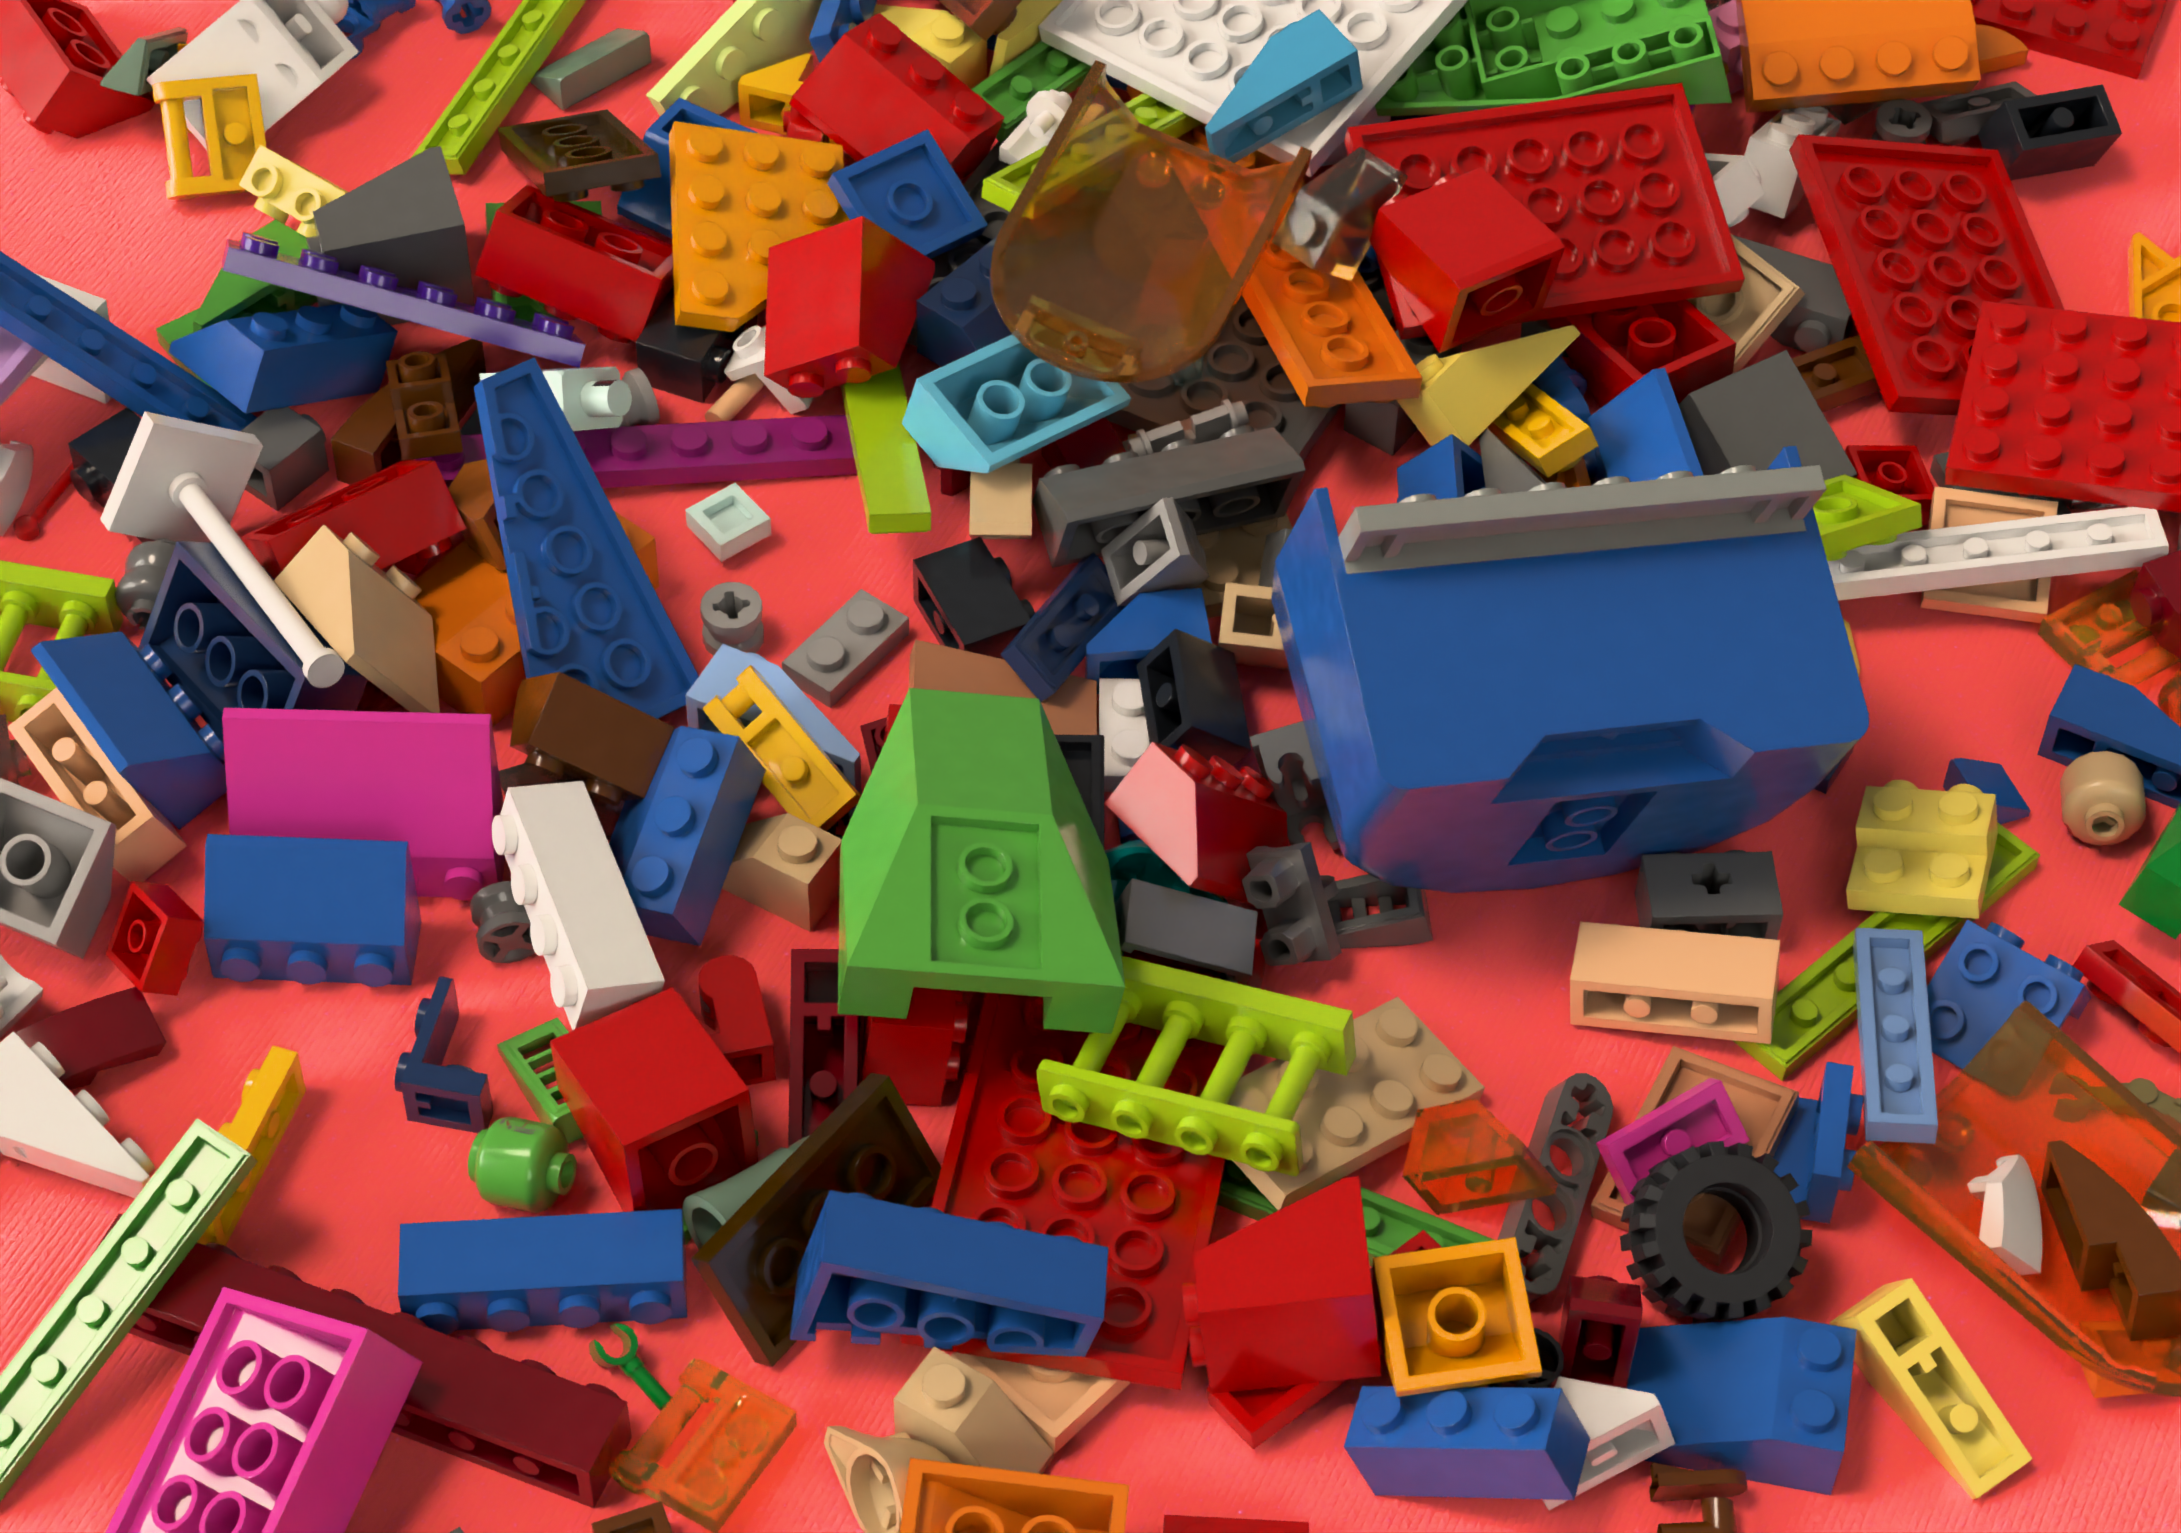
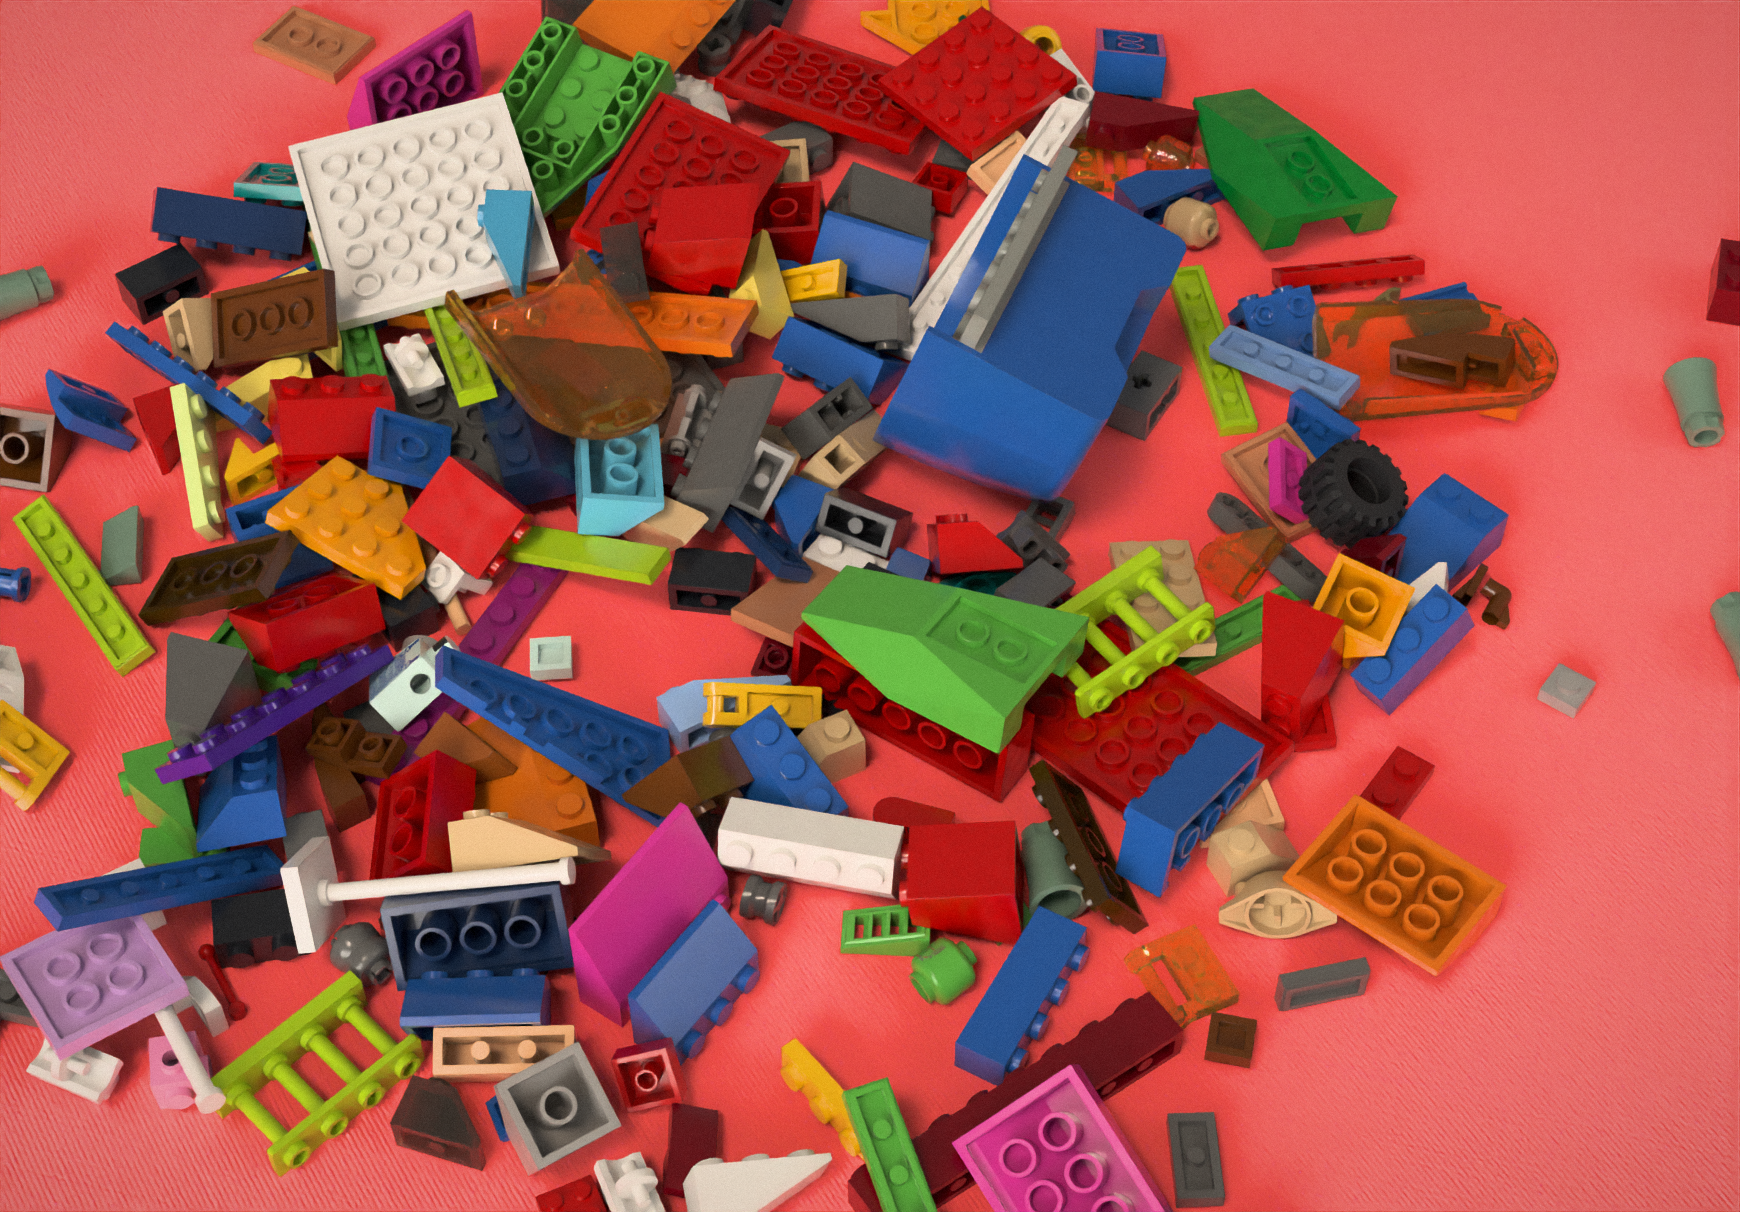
camera: 55 degrees left, 0 degrees up
light yellow plate [238,145,348,238] -> none
dark blue bracket [394,976,493,1133] -> none
green hand [589,1323,673,1411] -> none
light grey wheel [700,582,764,656] -> none
light grey plate [782,589,909,708] -> none
dark red slope [788,949,861,1147] -> none
dark grey hinge [1250,721,1340,850] -> none
light nougat brick [1570,921,1780,1044] -> none
reddish brown plate [1792,334,1880,412] -> none
lime plate [1813,474,1922,561] -> none
light yellow slope [1829,1278,2032,1499] -> none
light yellow plate [1846,780,1998,919] -> none
white slope [1967,1154,2042,1276] -> none

